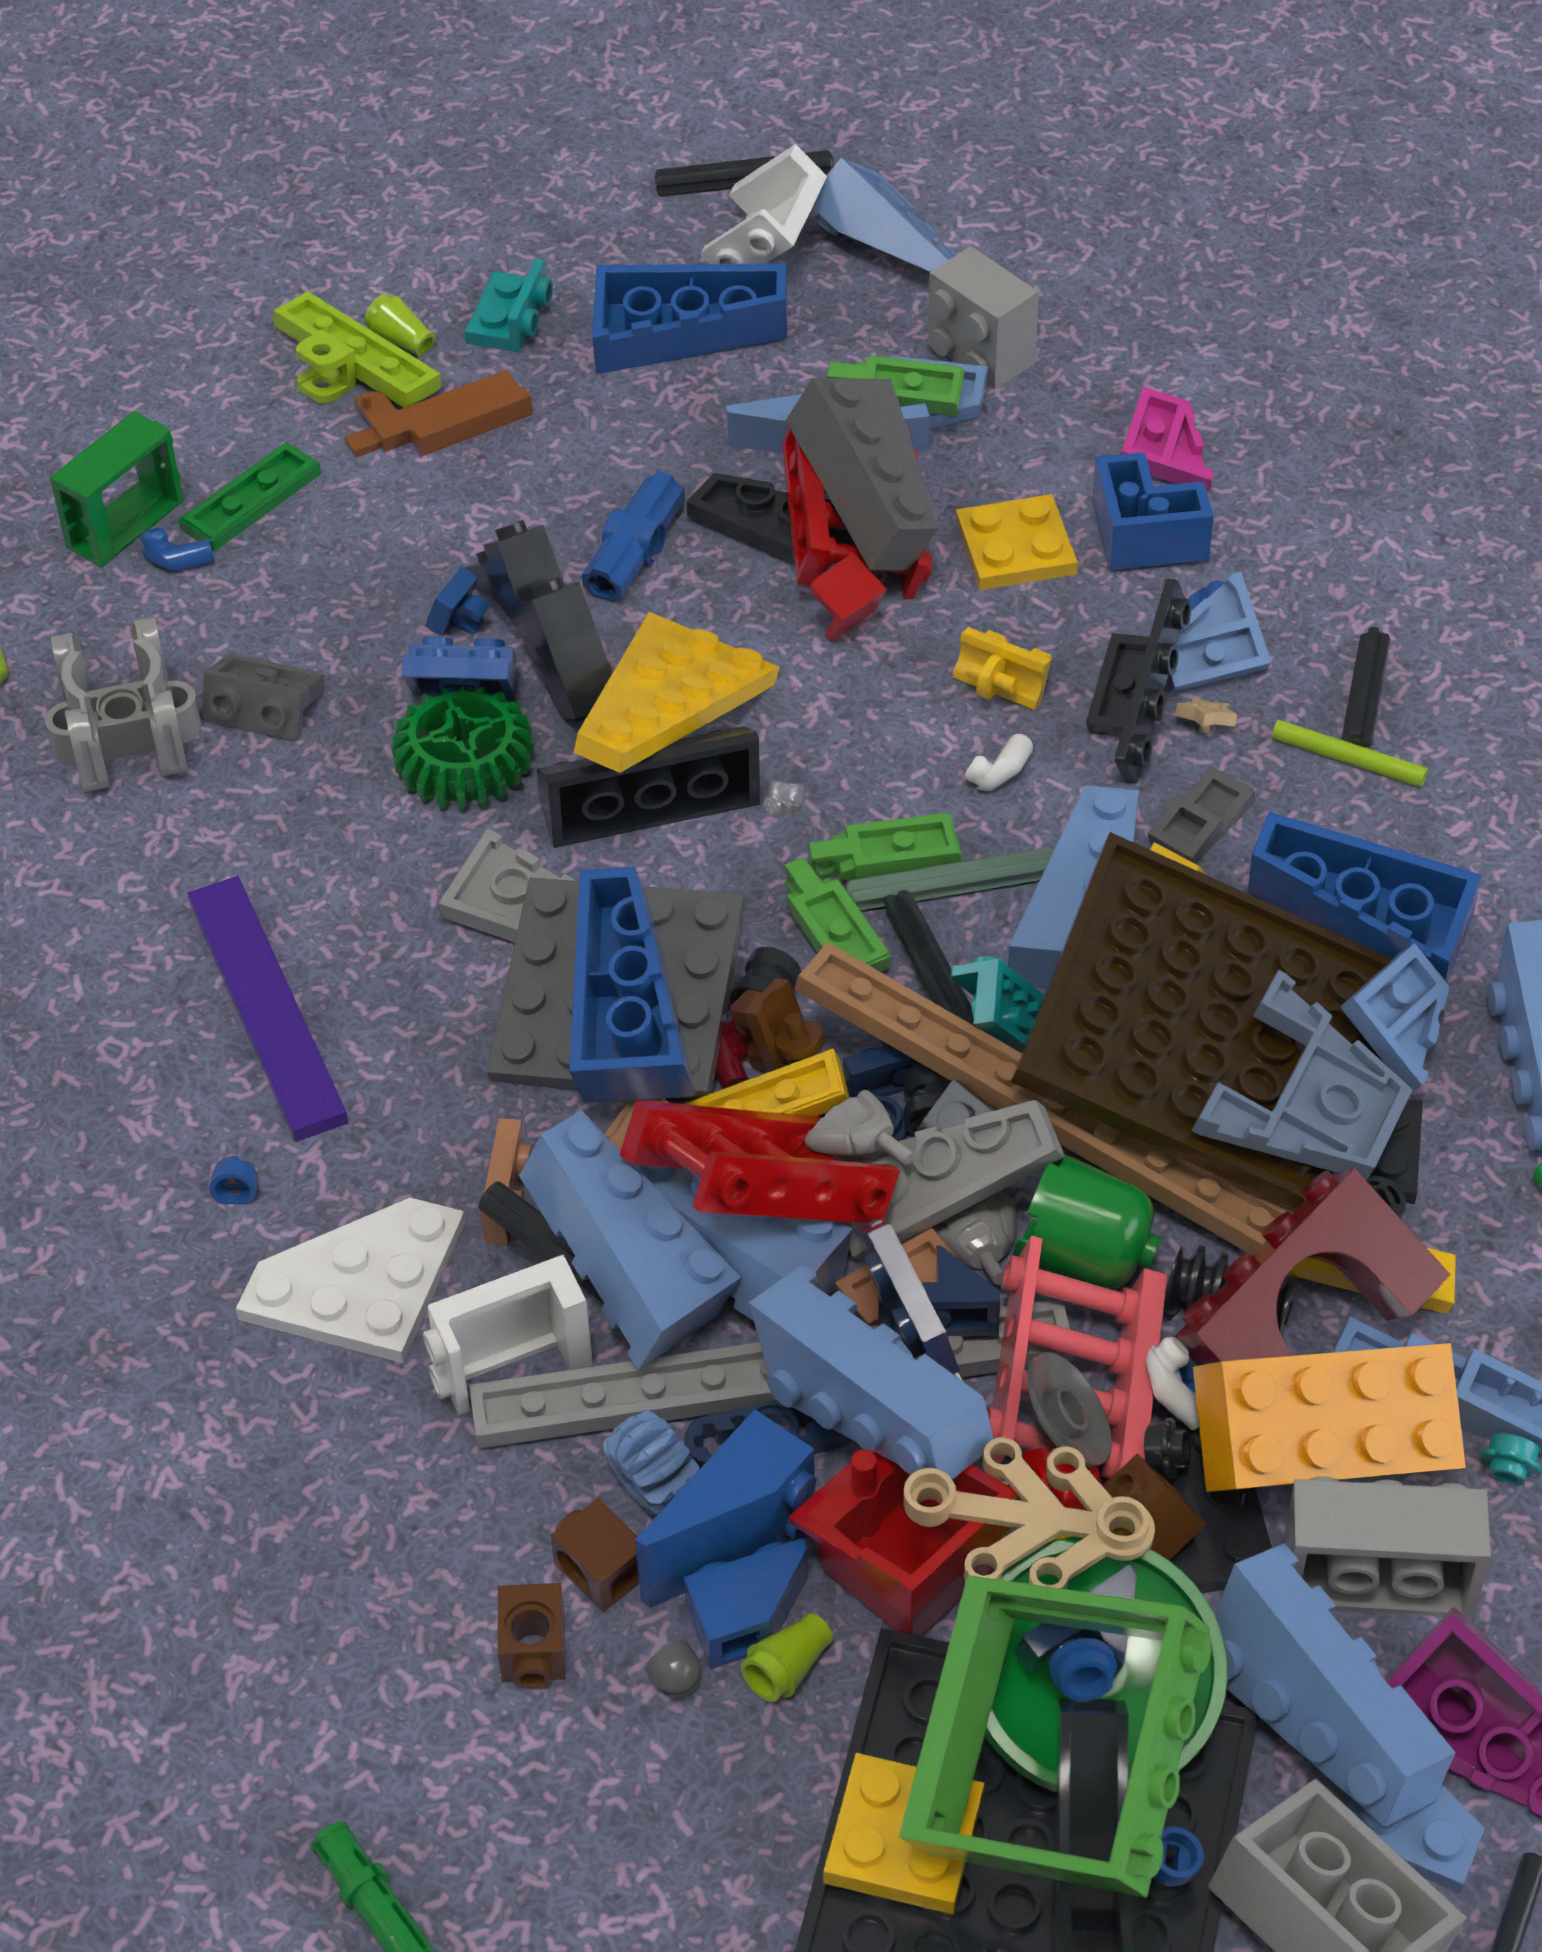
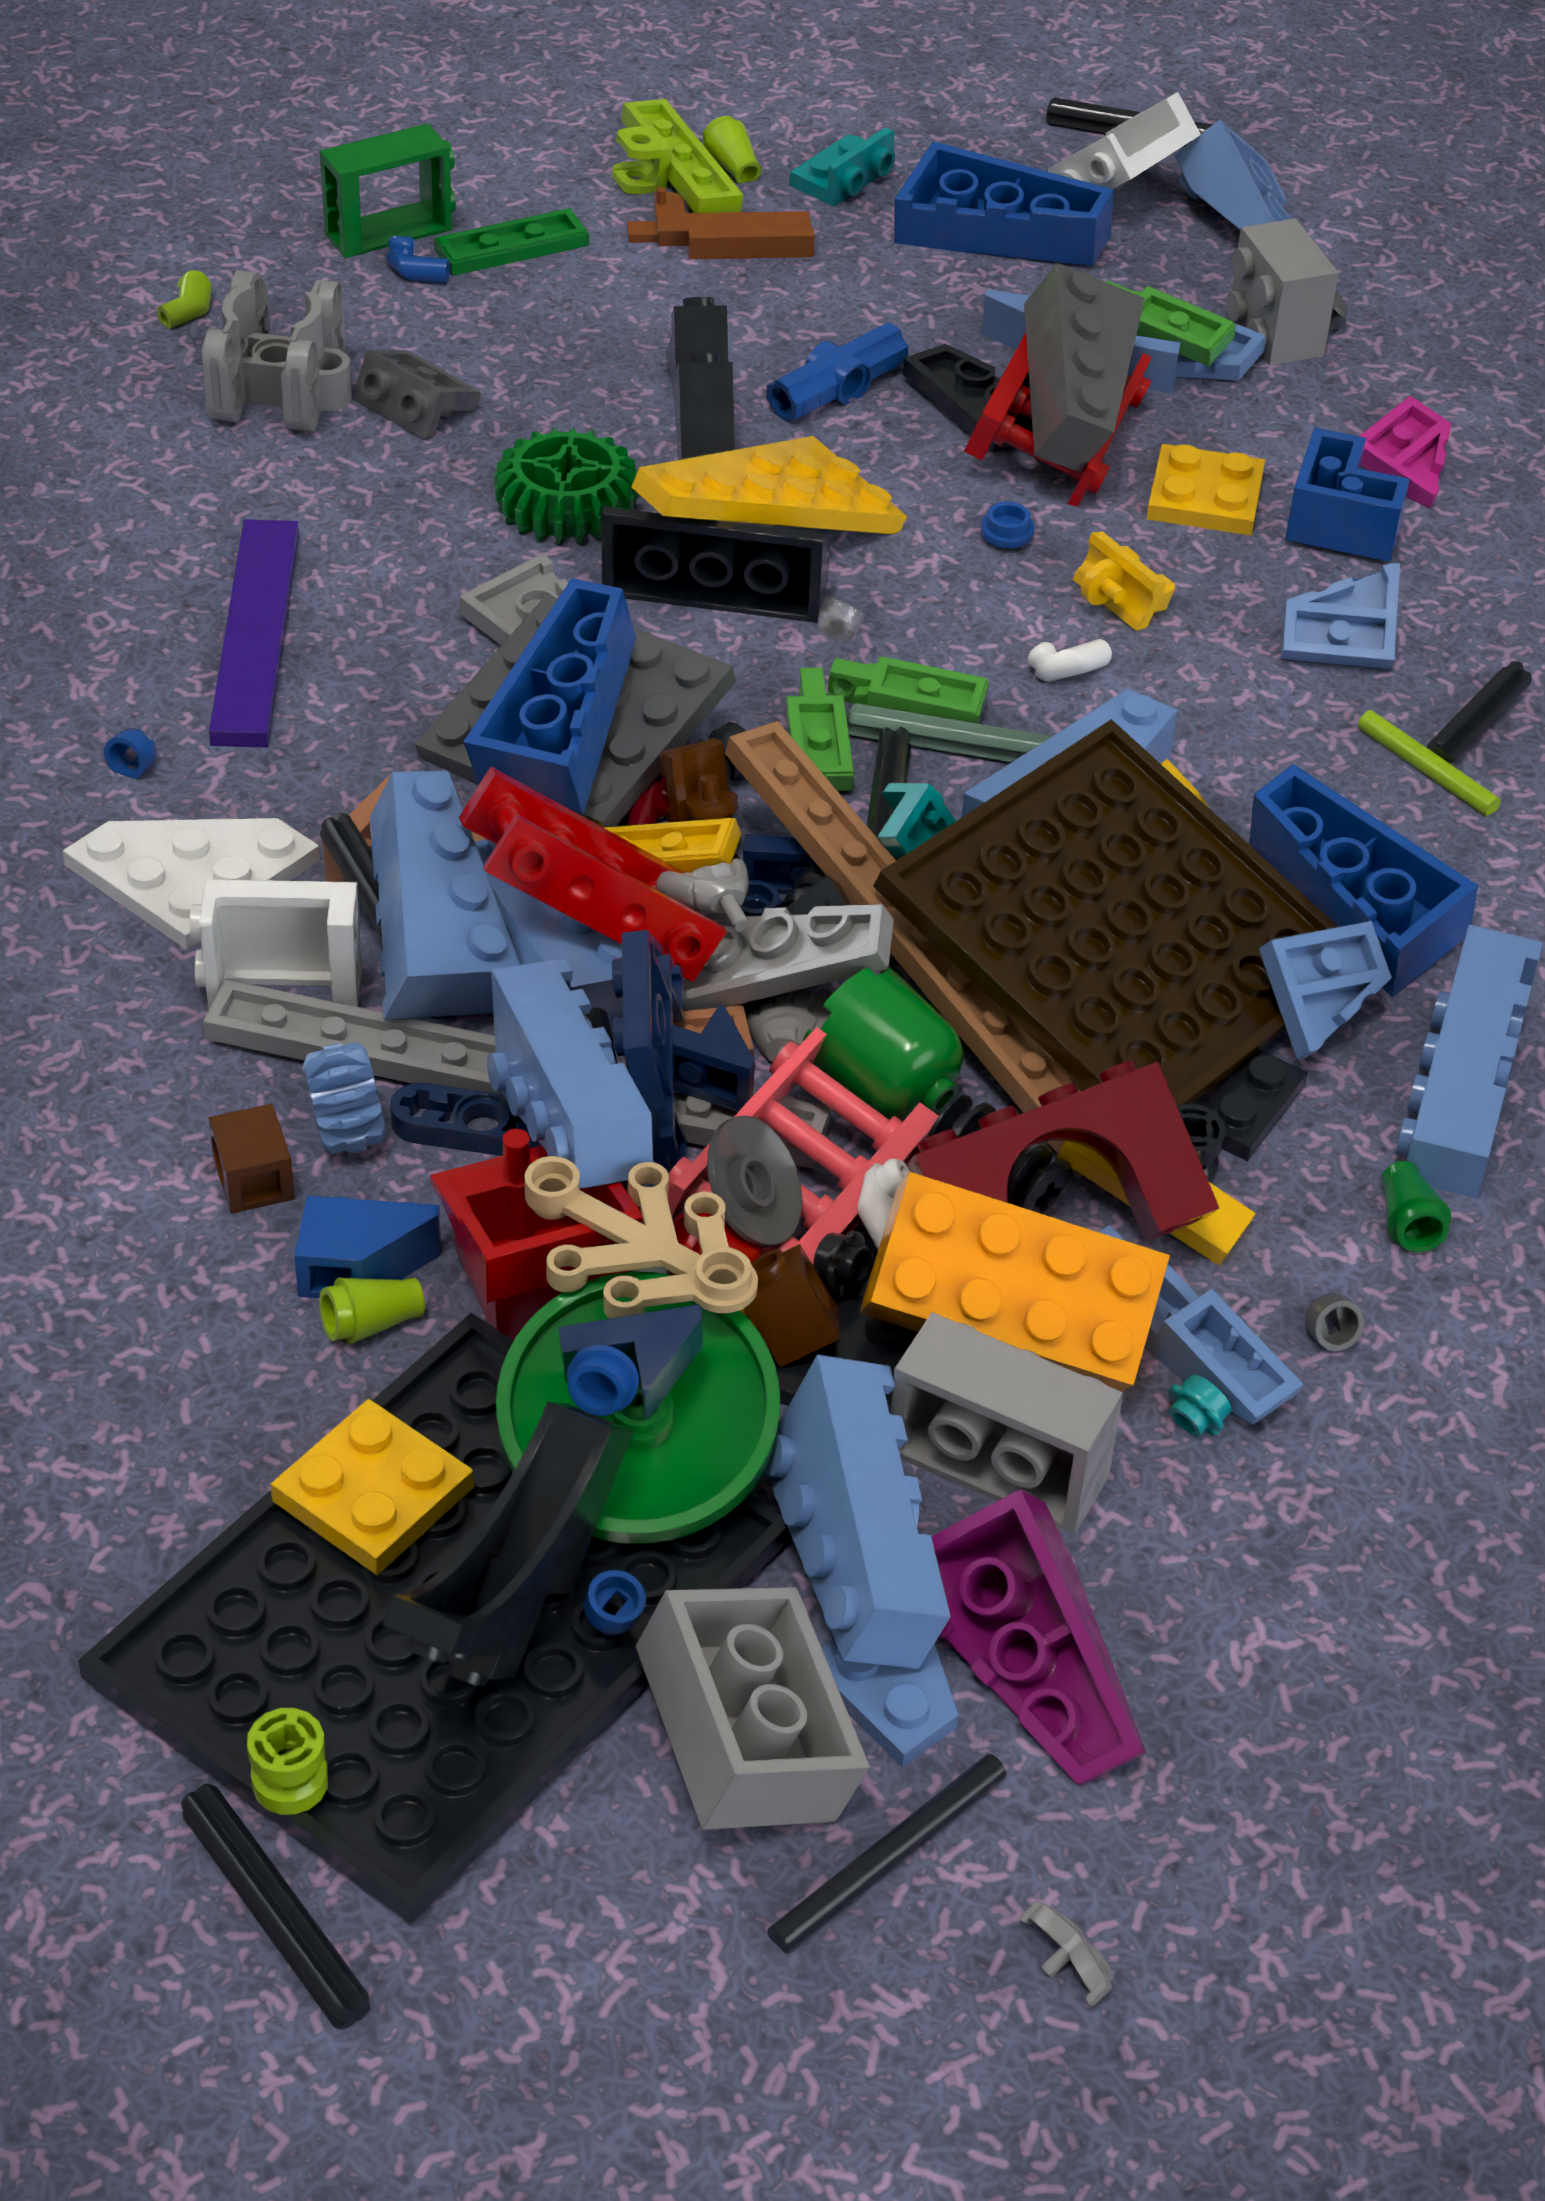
camera: 20 degrees right, 5 degrees down
blue plate [402,636,517,696] -> none
blue tile [425,566,490,635] -> none
reddish brown brick [498,1583,566,1688] -> none
blue slope [635,1409,817,1608] -> none
dark grey hinge [645,1641,701,1698] -> none
red panel [809,552,887,643] -> none
bright green window [899,1575,1211,1898] -> none
black bracket [1086,579,1191,784] -> none
dark grey slope [1147,766,1255,863] -> none
tan piece [1175,697,1237,733] -> none
sand blue wing [1192,970,1413,1180] -> none
none -> blue plate [980,502,1035,548]

